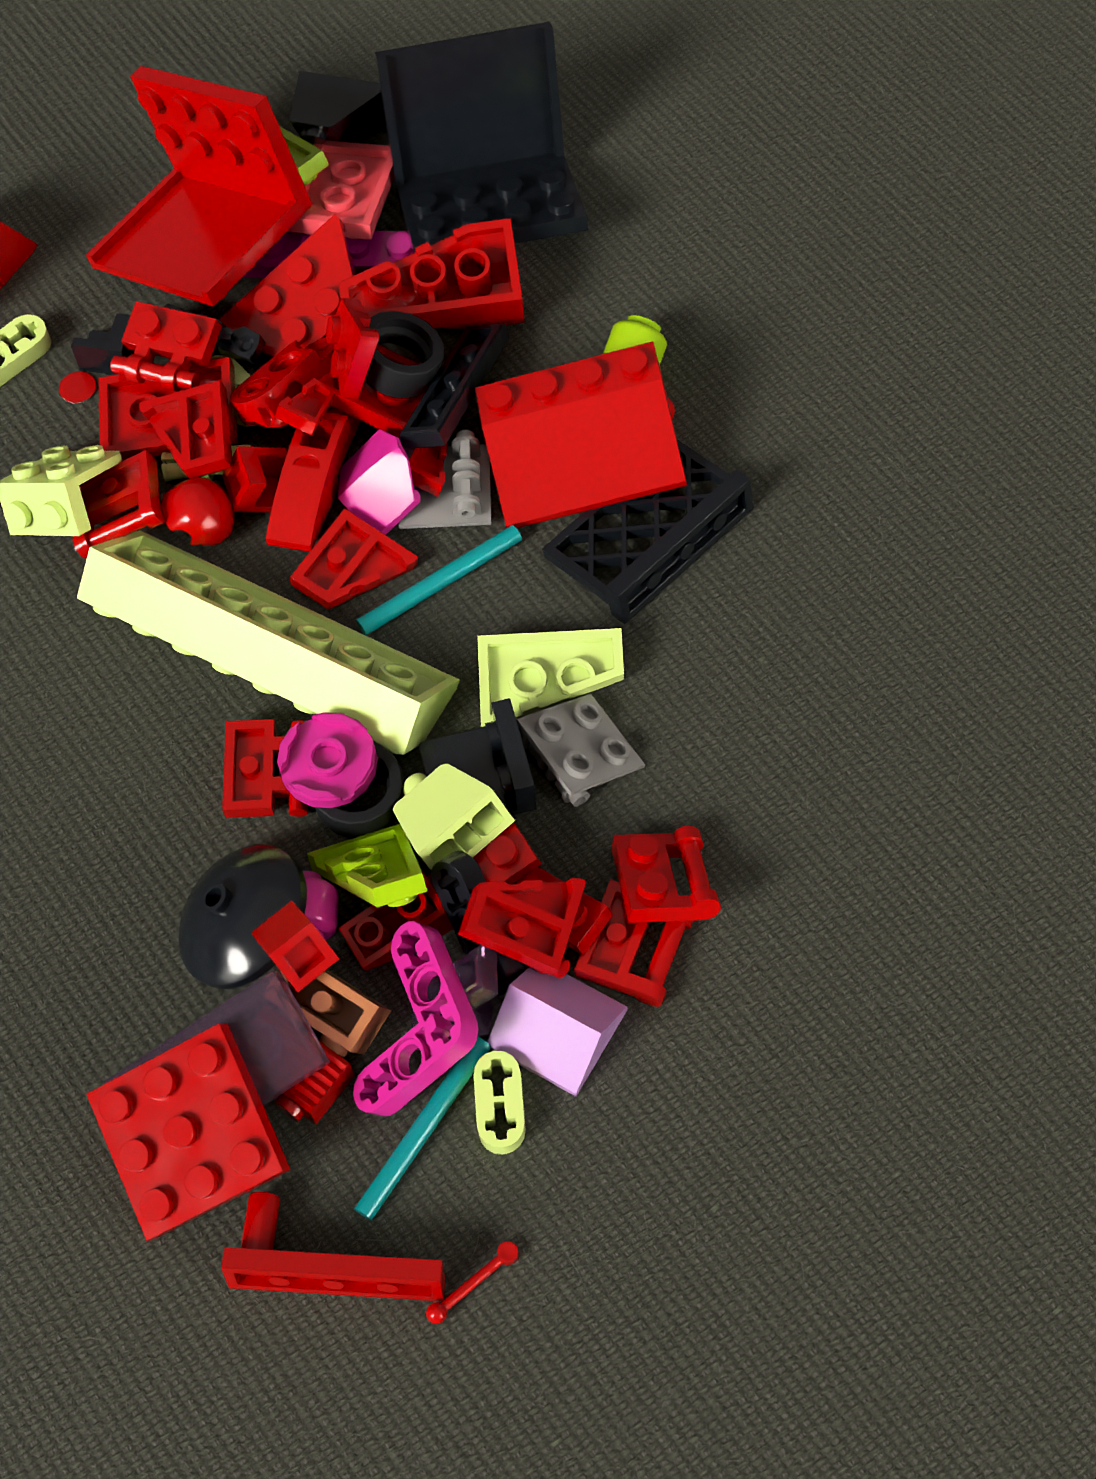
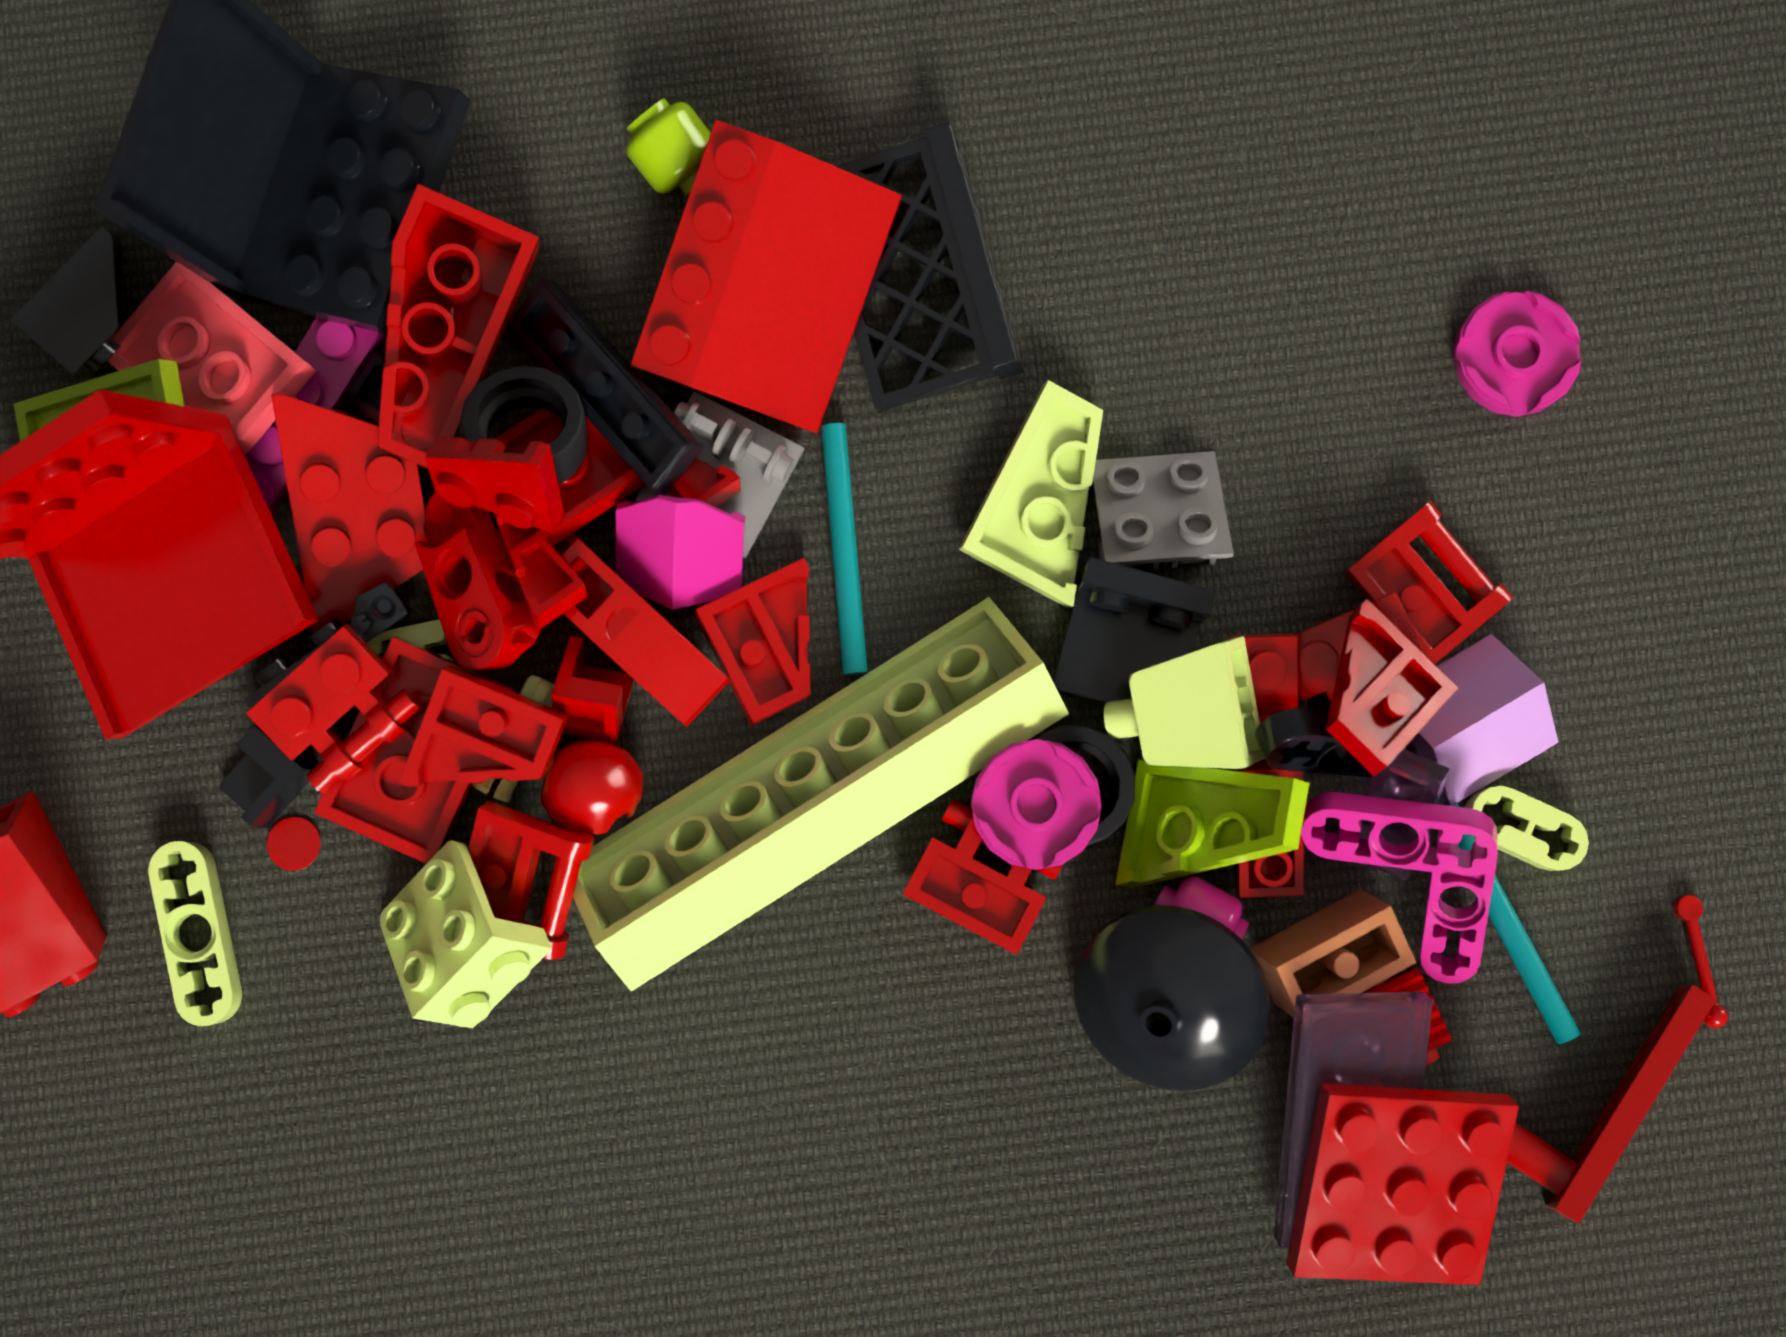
camera: 65 degrees left, 20 degrees up
red panel [251,900,339,992] -> none
red plate [611,826,721,923] -> none
none -> dark pink tile [1452,291,1582,417]

